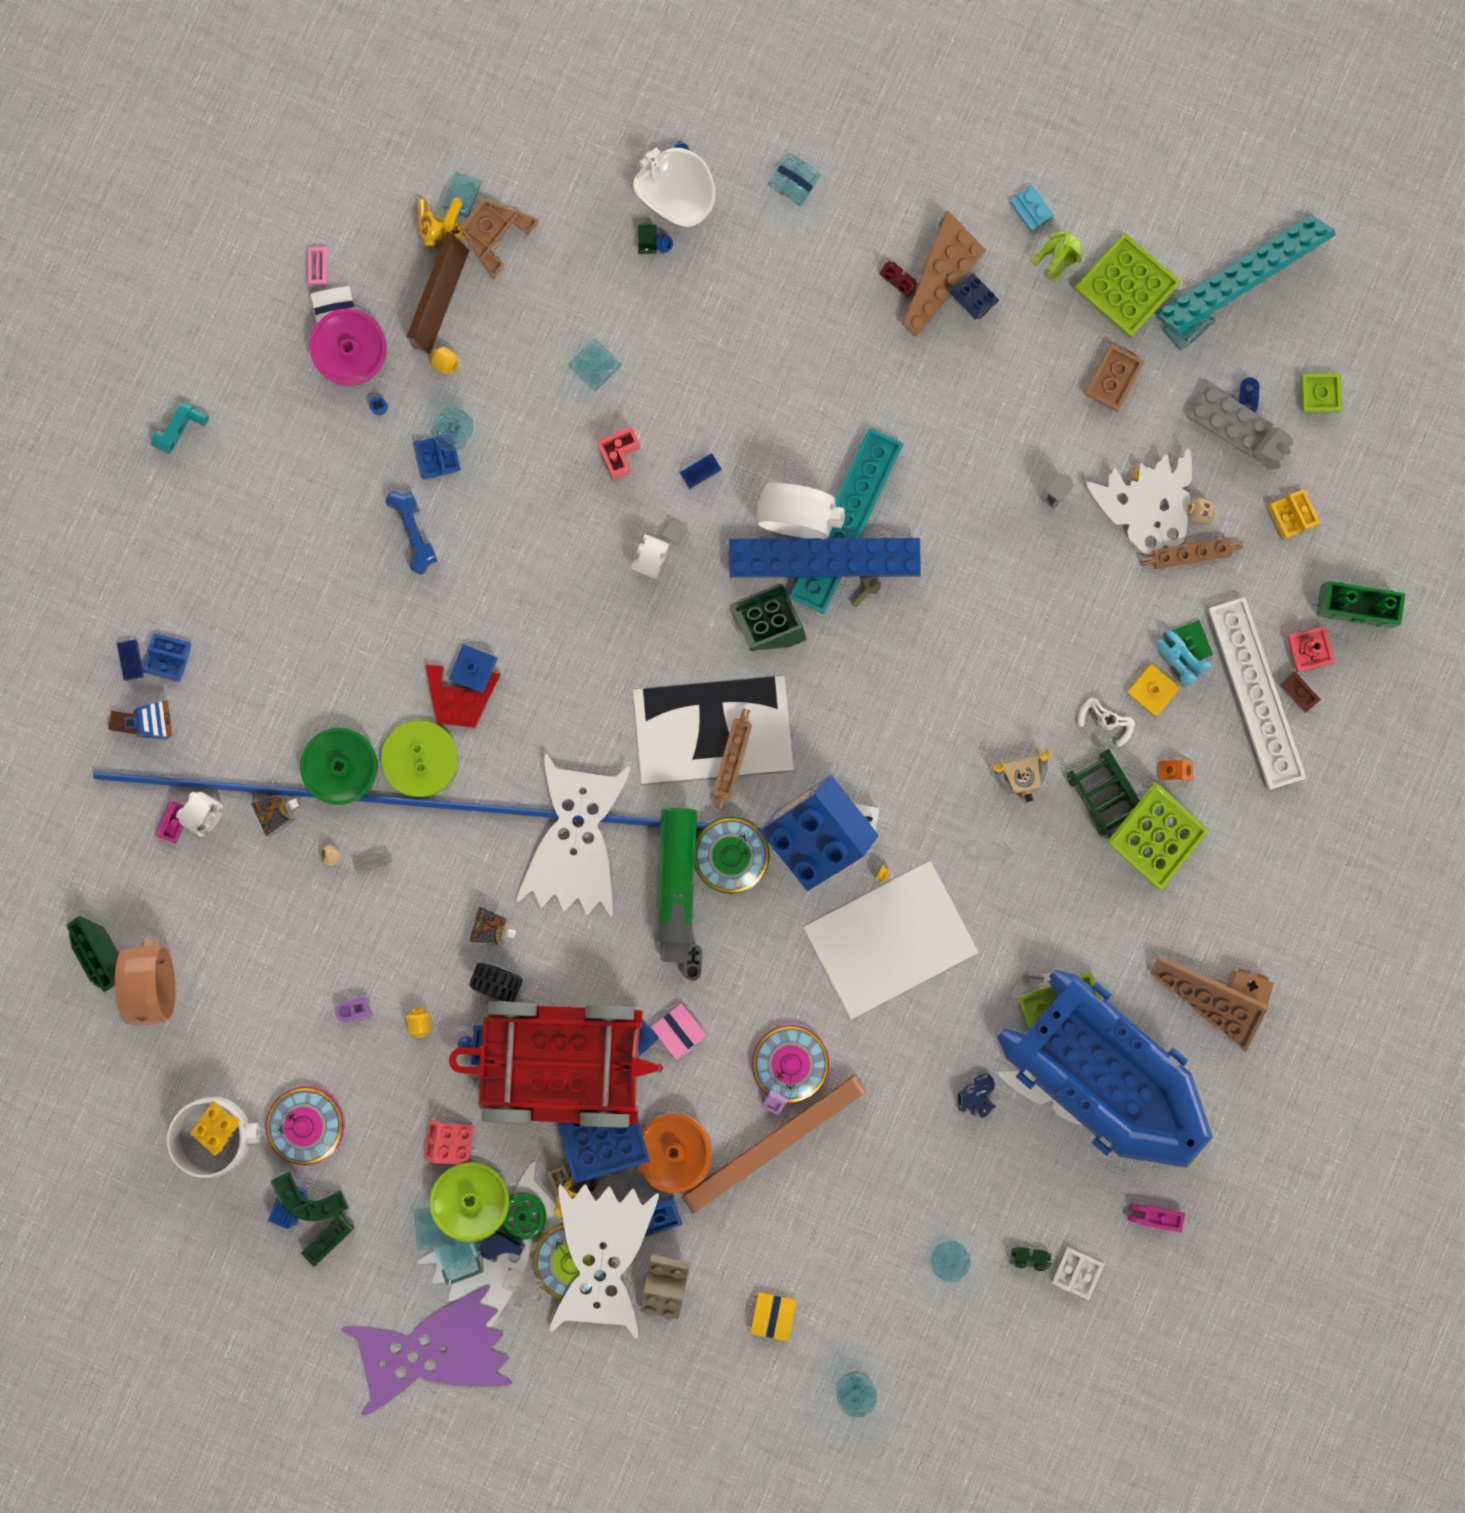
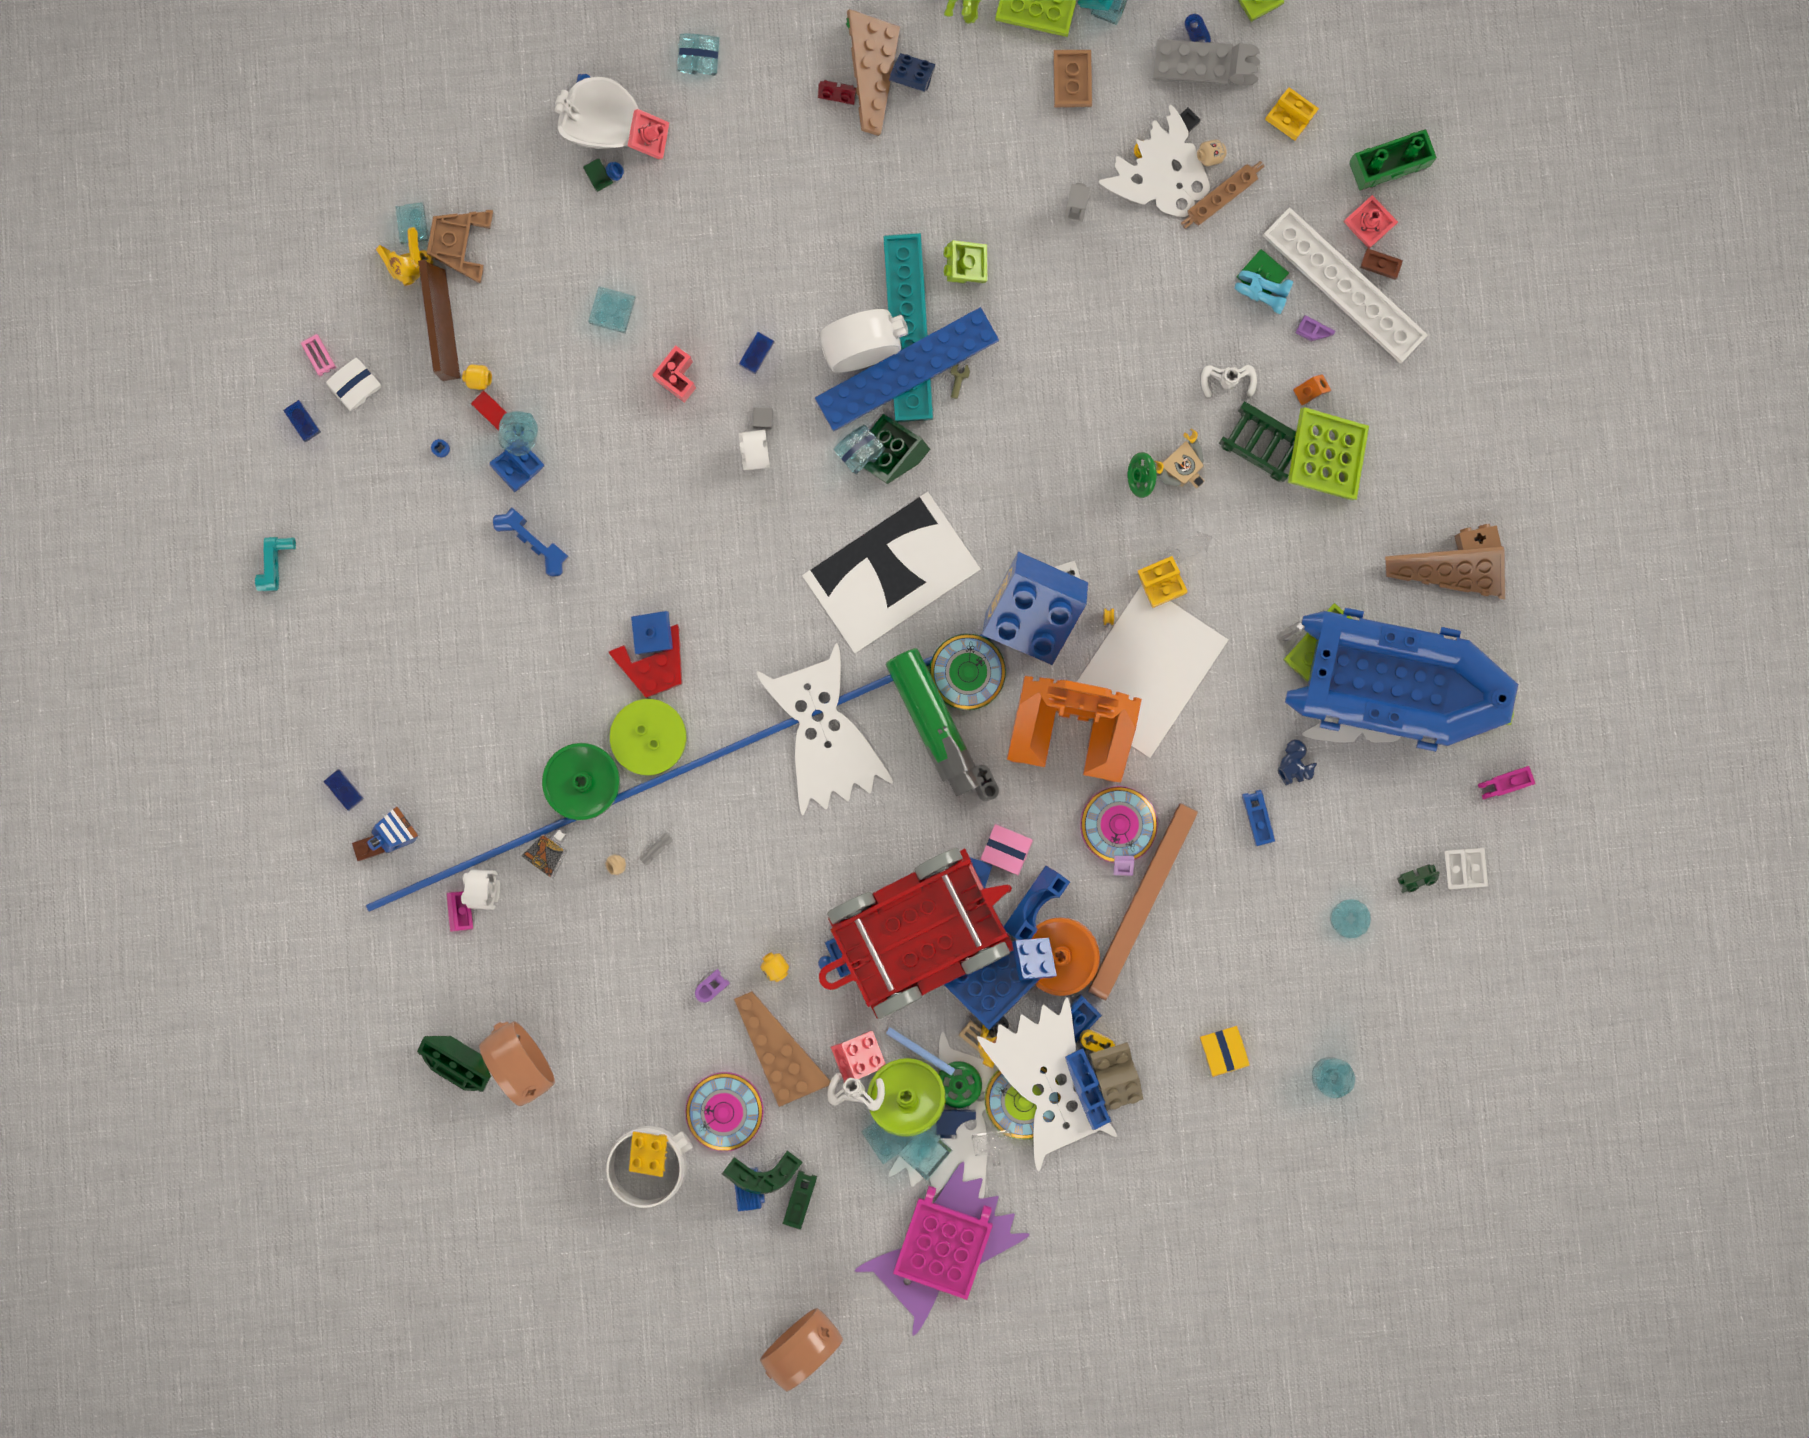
camera: 25 degrees left, 0 degrees up
blue slope [142,633,191,682] -> none
dark pink dish [310,309,387,386] -> none
torso [469,906,518,945] -> none
black tyre [469,963,523,1002] -> none
medium nougat plate [713,708,752,810] -> none
yellow plate [1126,663,1181,717] -> none
none -> clear blue plate [283,400,321,442]
none -> red slope [470,390,512,431]
none -> coral plate [628,109,669,159]
none -> medium nougat wing [734,991,831,1107]
none -> nougat cylinder [760,1308,843,1392]
none -> white piece [827,1073,885,1111]
none -> clear light blue slope [833,425,886,475]
none -> light blue bar [886,1028,955,1076]
none -> dark pink plate [893,1186,993,1300]
none -> lime plate [943,240,988,283]
none -> blue arch [1004,866,1070,940]
none -> orange piece [1007,676,1142,783]
none -> plate [1012,938,1057,980]
none -> blue slope [1065,1048,1112,1130]
none -> yellow beam [1079,1029,1115,1052]
none -> green plate [1127,452,1157,498]
none -> yellow slope [1137,556,1188,608]
none -> black tile [1180,107,1201,133]
none -> blue plate [1242,790,1276,846]
none -> medium lavender tile [1295,315,1336,342]

